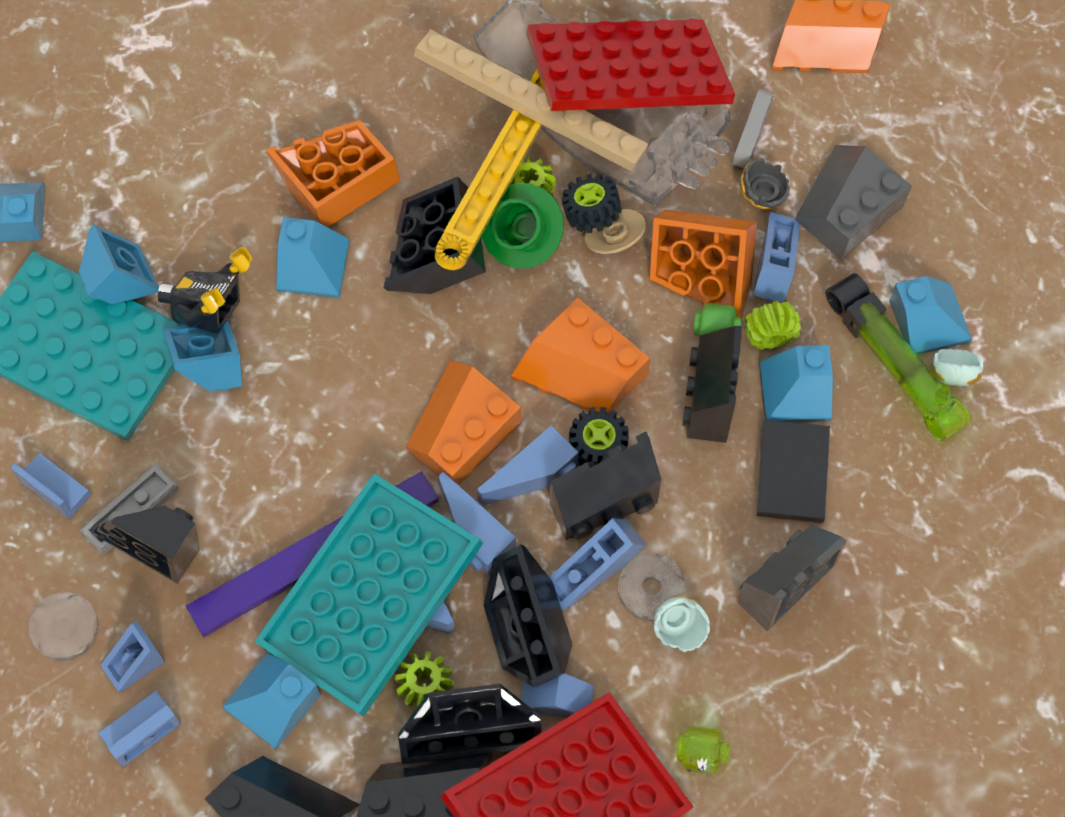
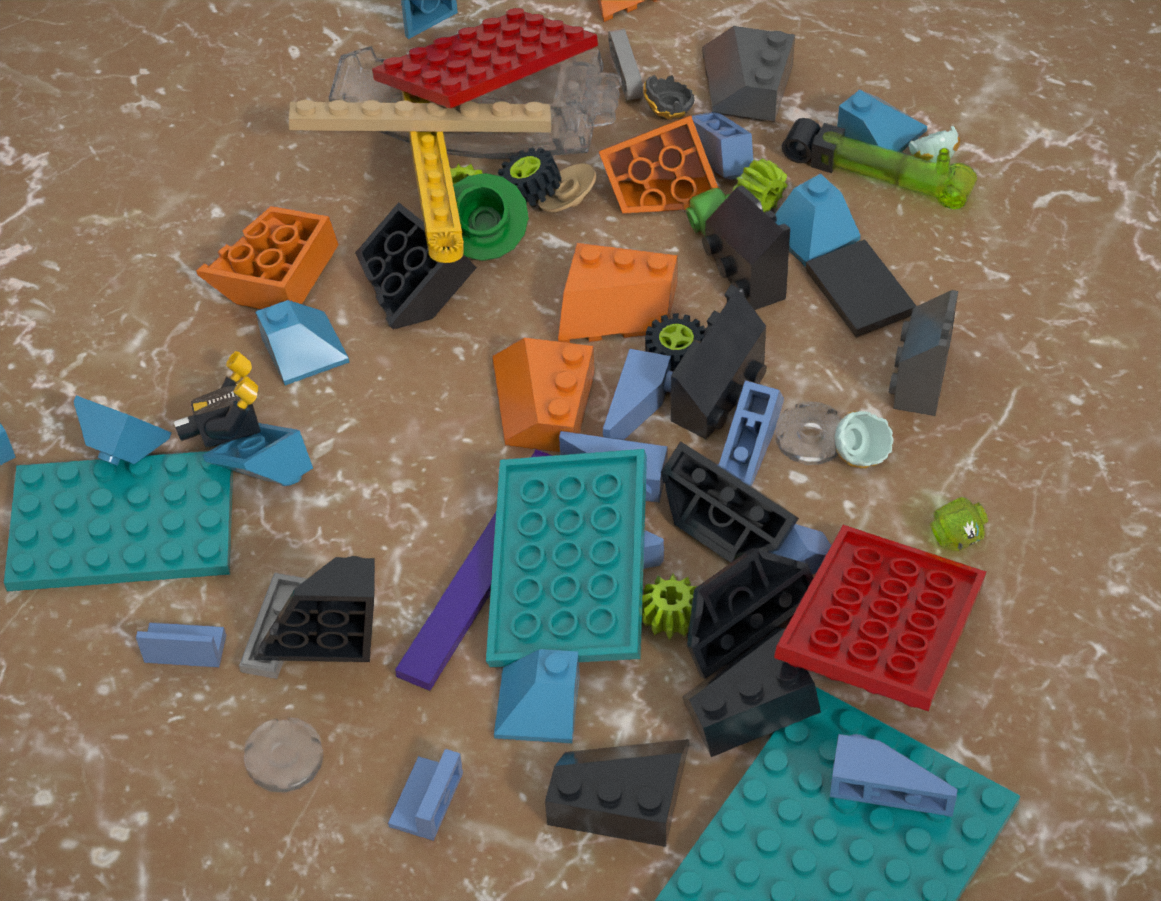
camera: 30 degrees left, 15 degrees down
medium blue slope [100,622,165,692] -> none

